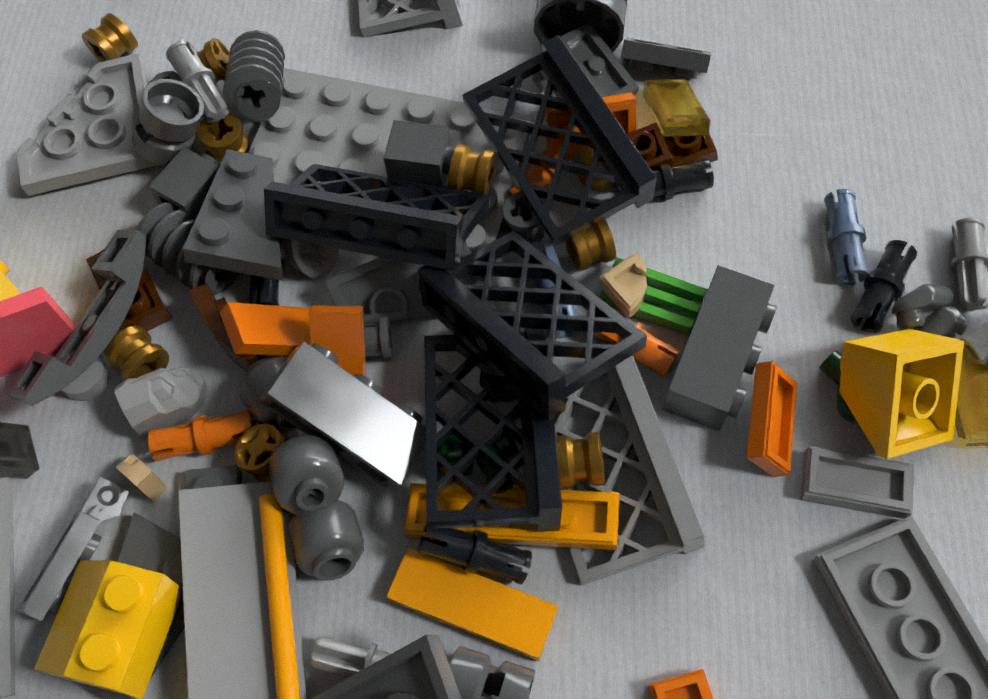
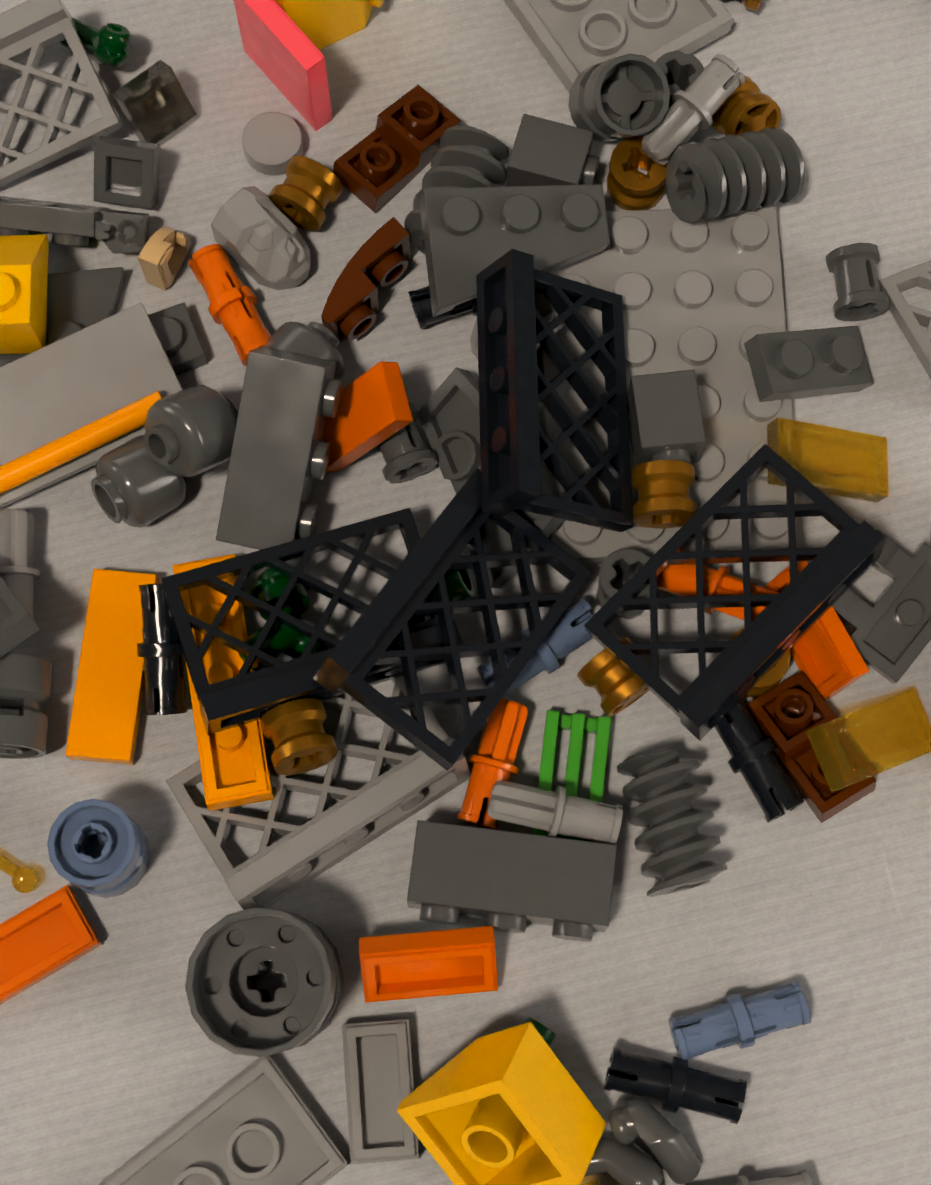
camera: 70 degrees right, 10 degrees up
dark grey slope [6,230,146,406] -> none
orange tile [219,302,311,356] -> none
pearl gold wheel [234,423,288,482] -> none
tan tile [598,252,647,319] -> none
none -> sand blue wheel [47,799,150,898]
none -> dark grey plate [93,136,160,209]
none -> dark grey wheel [185,907,344,1057]
none -> light grey axle [488,780,623,845]
none -> dark grey piece [617,751,727,897]
none -> dark grey plate [744,326,874,402]
none -> clear yellow tile [767,417,889,503]
none -> dark grey bush [826,243,889,322]

